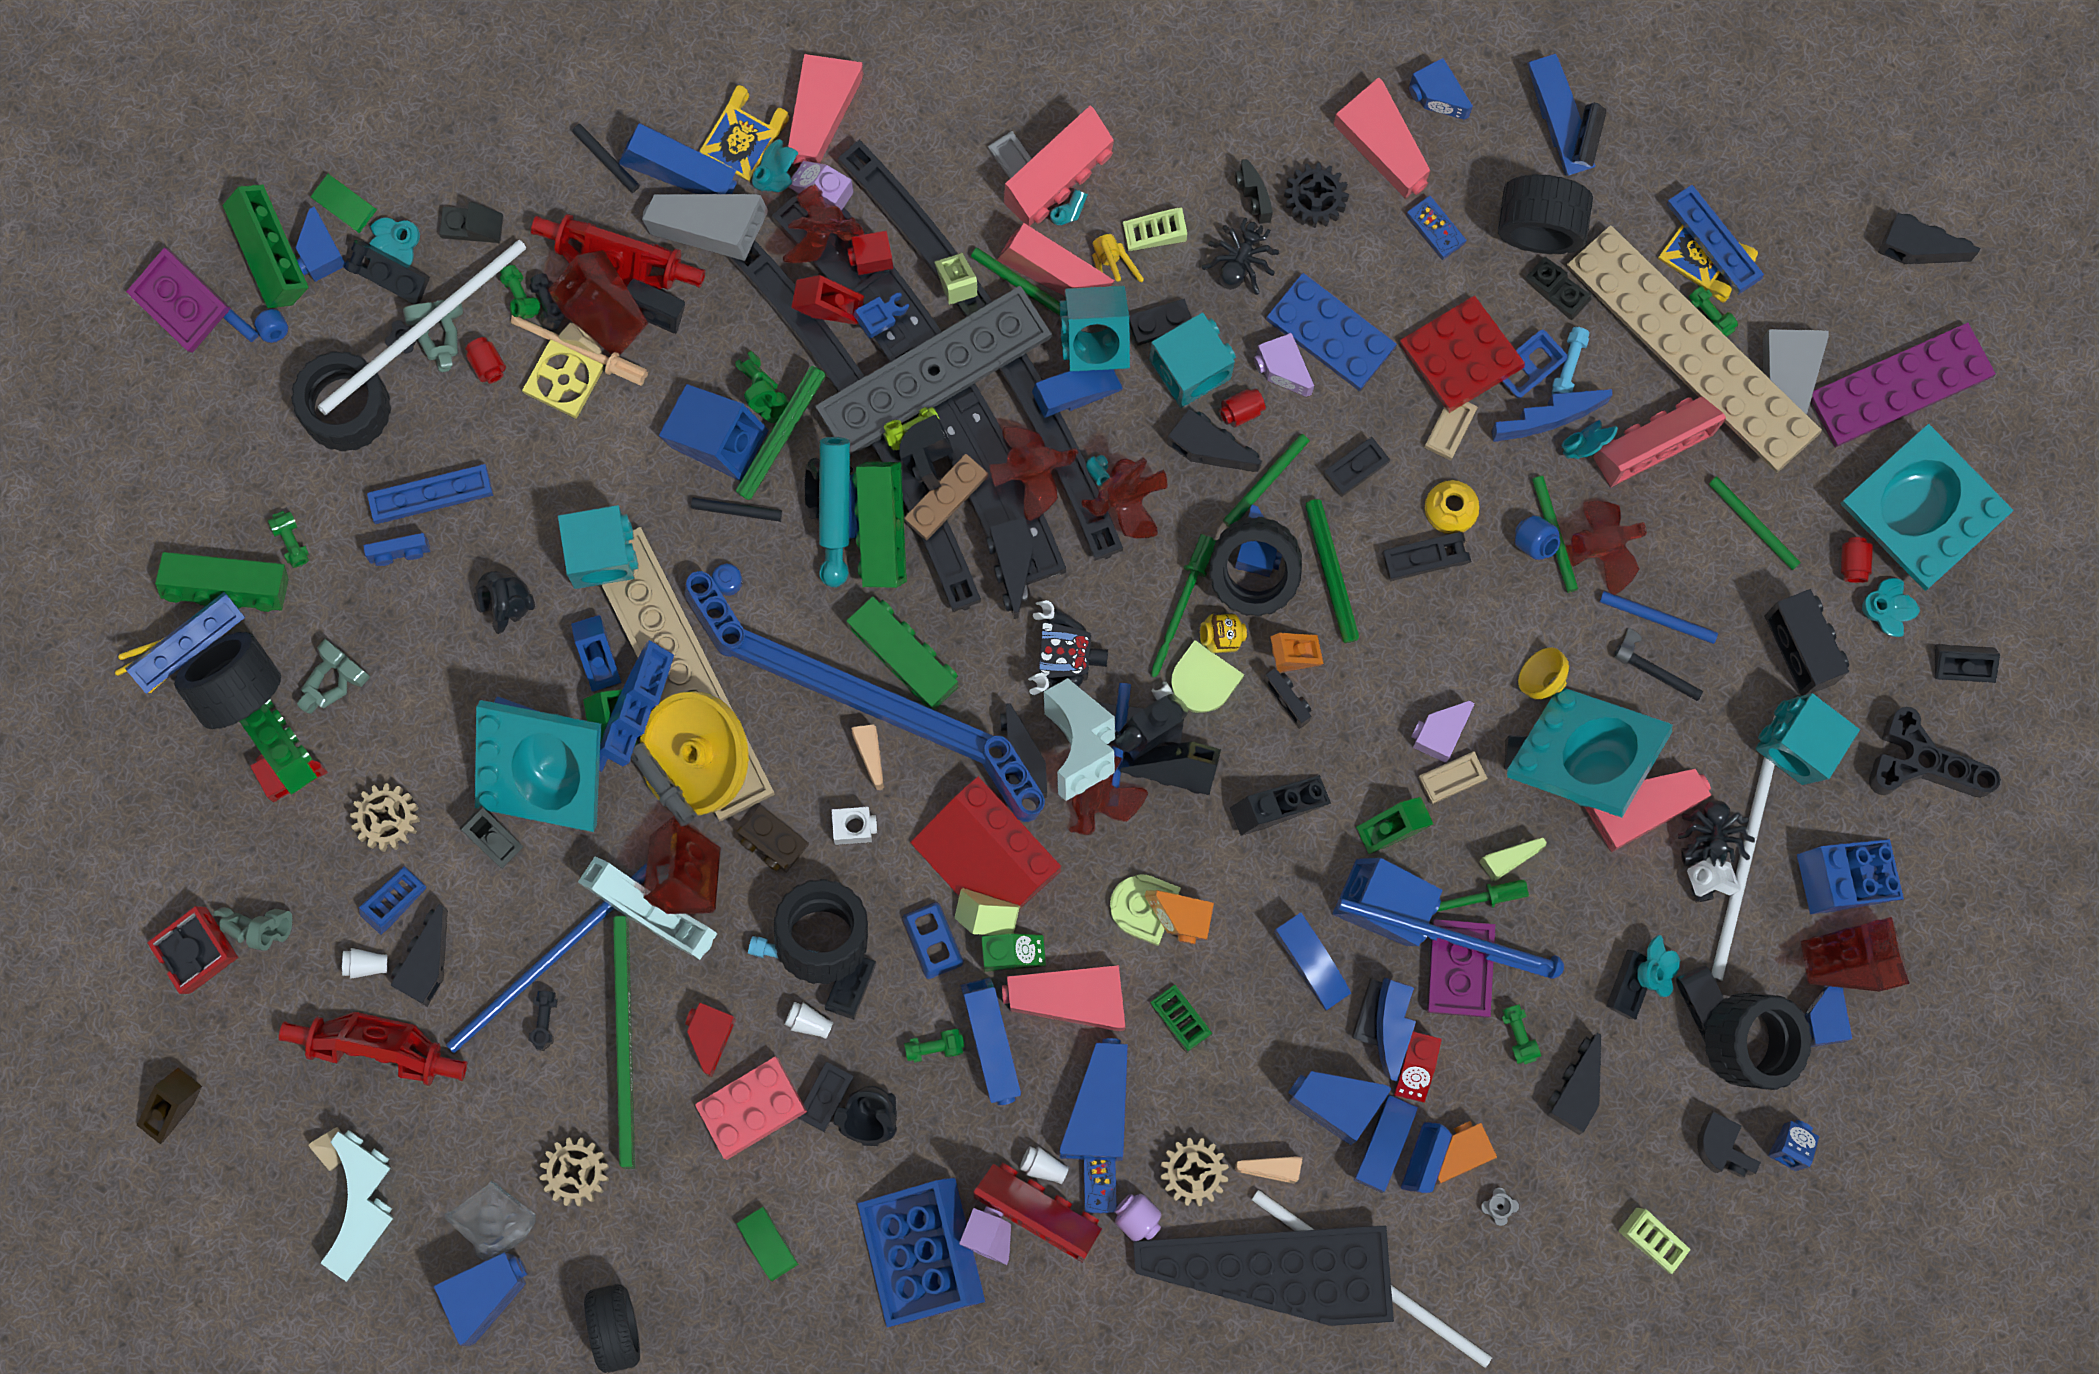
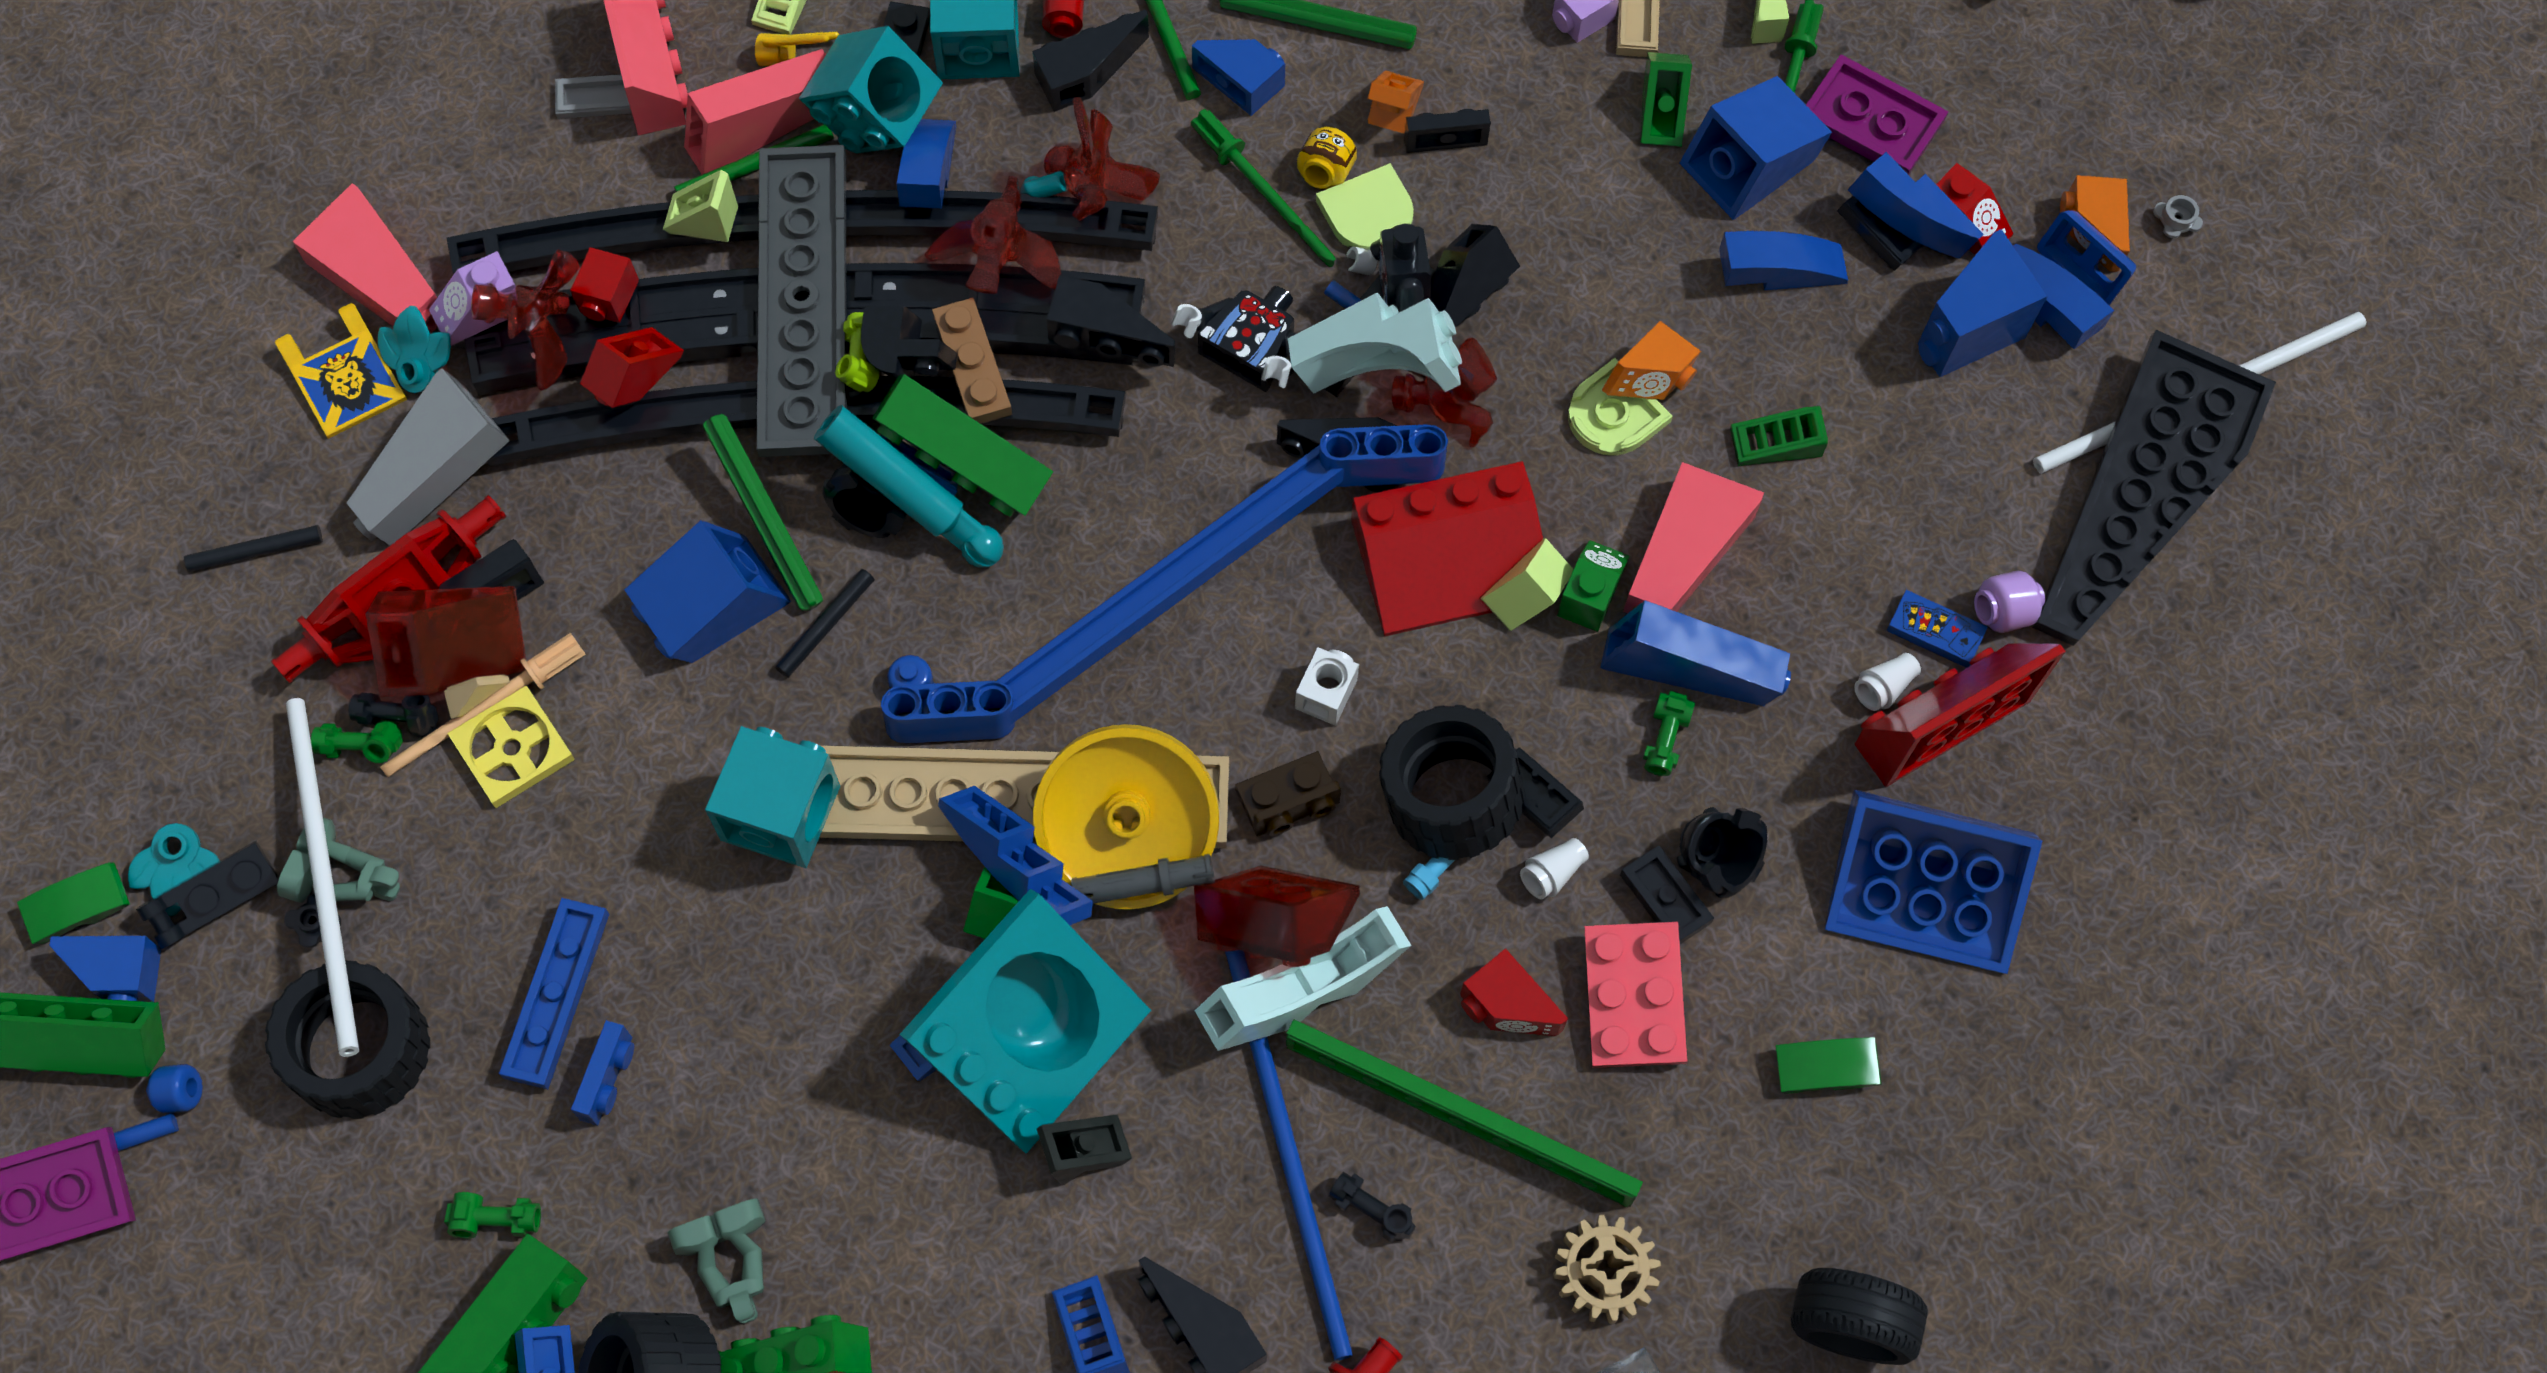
camera: 60 degrees left, 10 degrees down
tan gear [350,783,420,852] -> none
pearl dark grey slope [439,202,504,243] -> none
red brick [465,337,506,384] -> none
black helmet [474,571,535,634] -> none
blue slope [571,615,621,691] -> none
blue slope [619,123,737,194] -> none
green piece [735,351,789,423] -> none
green brick [846,596,958,711] -> none
light nougat slope [851,724,884,790] -> none
blue plate [853,293,909,339] -> none
blue piece [902,902,964,979] -> none
lavender slope [959,1207,1011,1265] -> none
teal arm [1050,189,1088,225] -> none
blue slope [1060,1038,1128,1161] -> none
tan gear [1160,1138,1229,1207] -> none
black tyre [1209,517,1302,617] -> none
black slope [1230,775,1331,836] -> none
light nougat slope [1234,1156,1303,1184] -> none
blue bar [1336,898,1564,979] -> none
green bar [1502,1004,1541,1065] -> none
black slope [1546,1032,1601,1135] -> none
yellowish green slope [1619,1208,1691,1274] -> none

